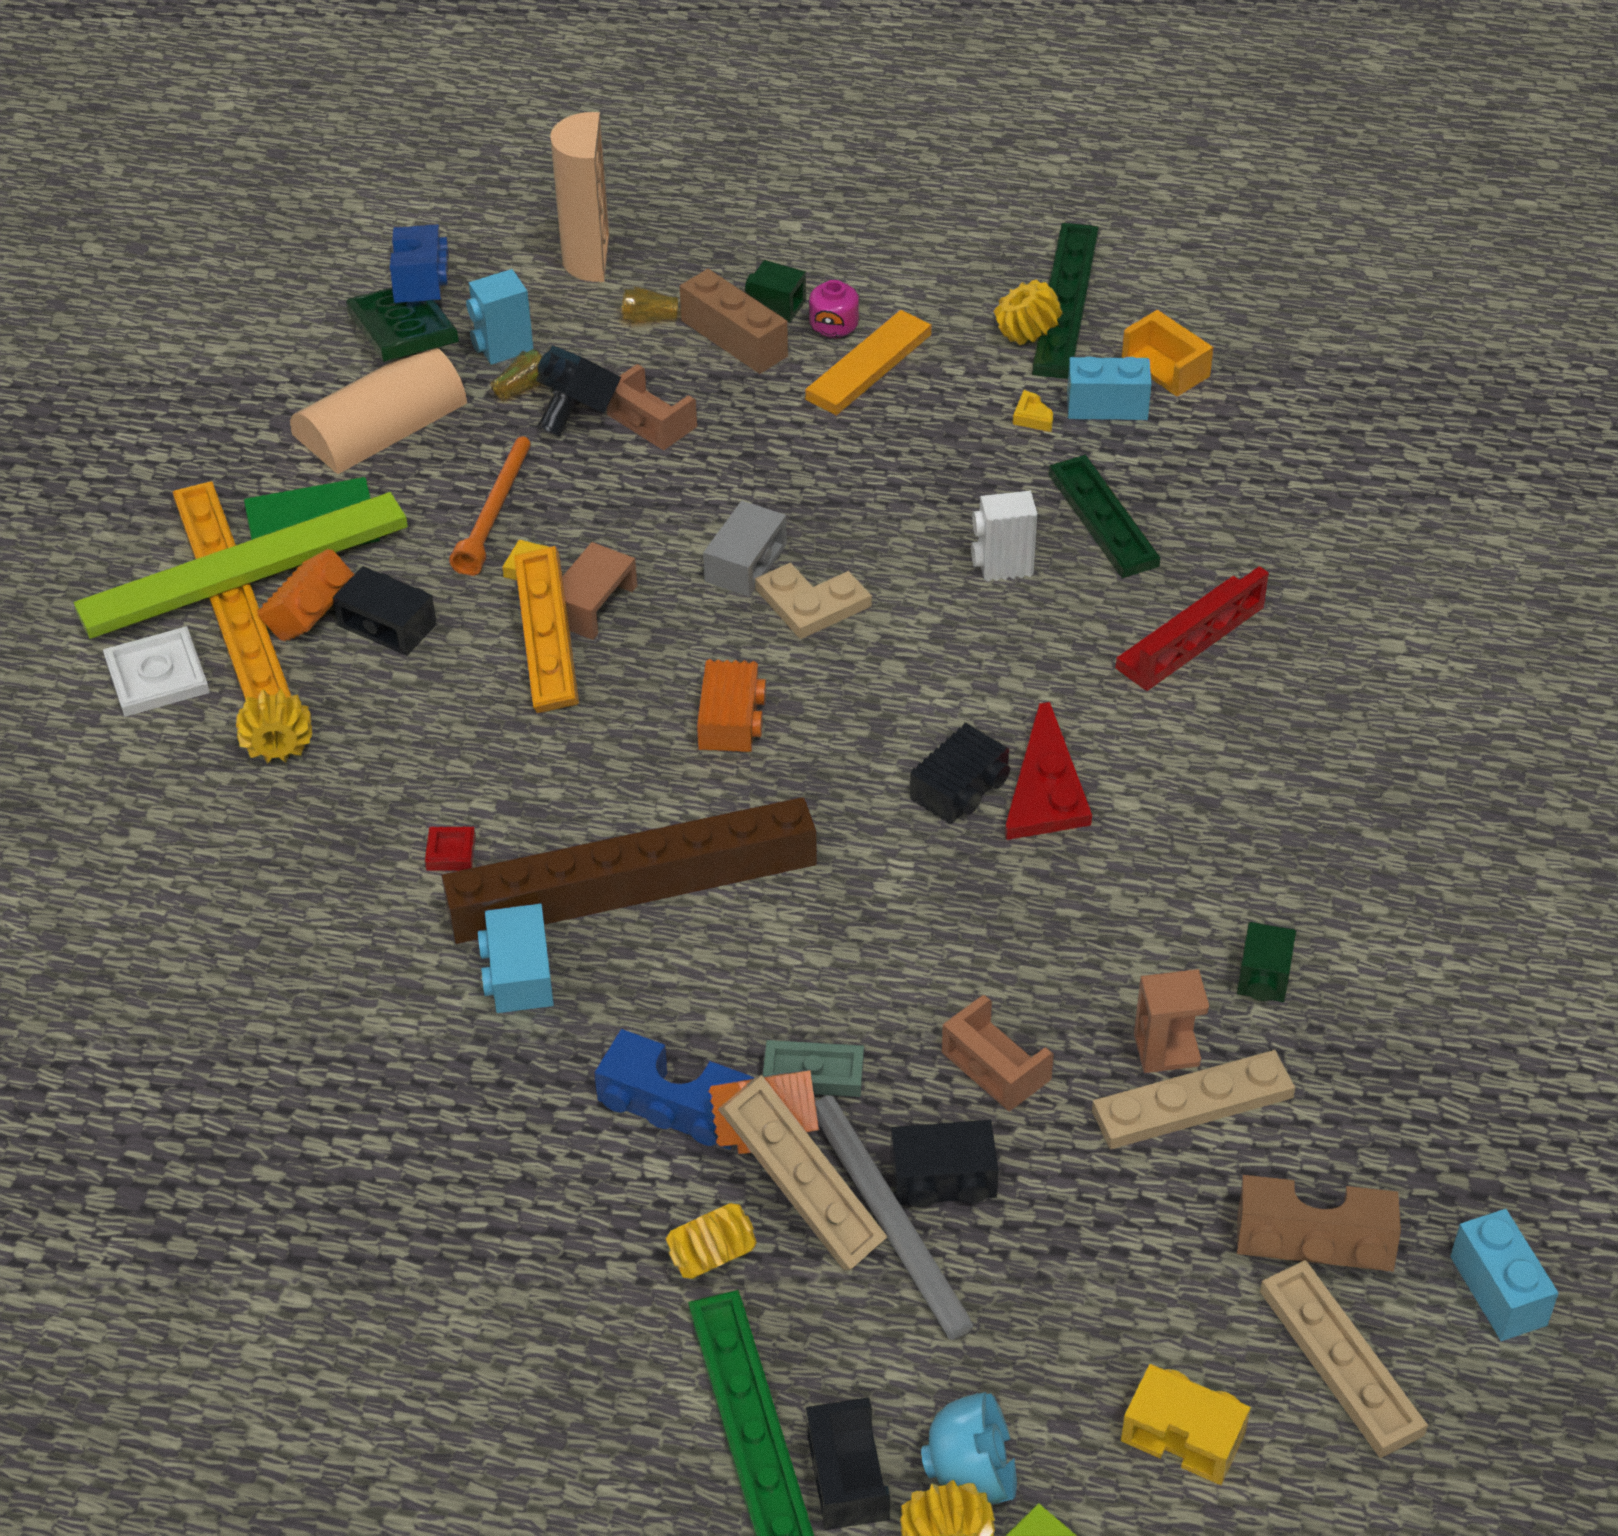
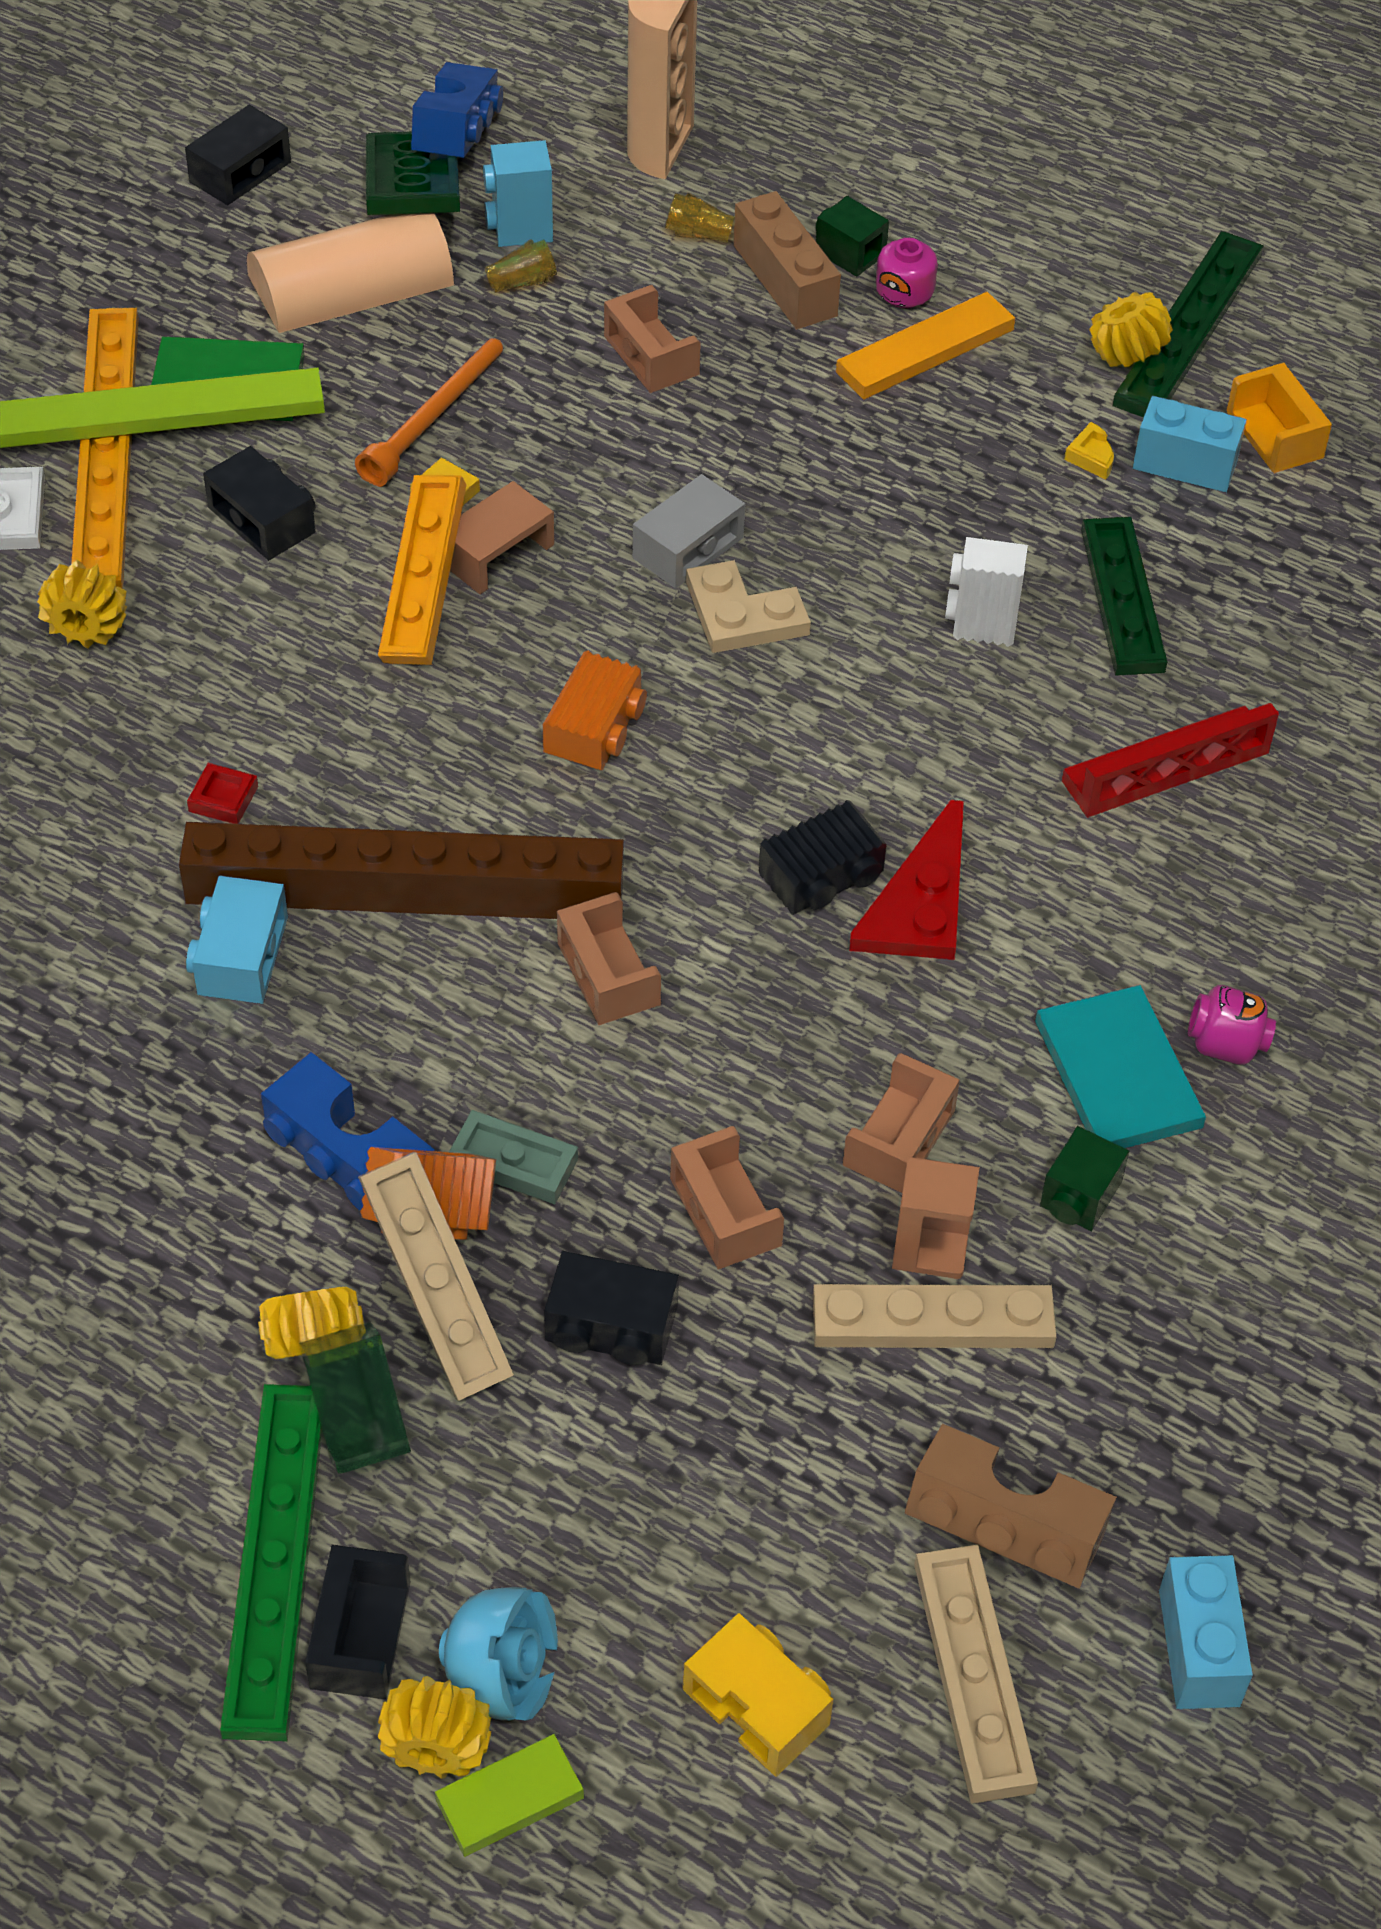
camera: 15 degrees right, 5 degrees up
orange brick [257,549,354,642] -> none
black brick [535,345,621,437] -> none
light grey axle [815,1095,973,1340] -> none
none -> black brick [185,104,291,206]
none -> clear green panel [299,1322,411,1473]
none -> nougat panel [557,892,661,1025]
none -> nougat panel [843,1053,960,1193]
none -> teal tile [1035,985,1206,1148]
none -> dark pink head [1188,985,1276,1065]

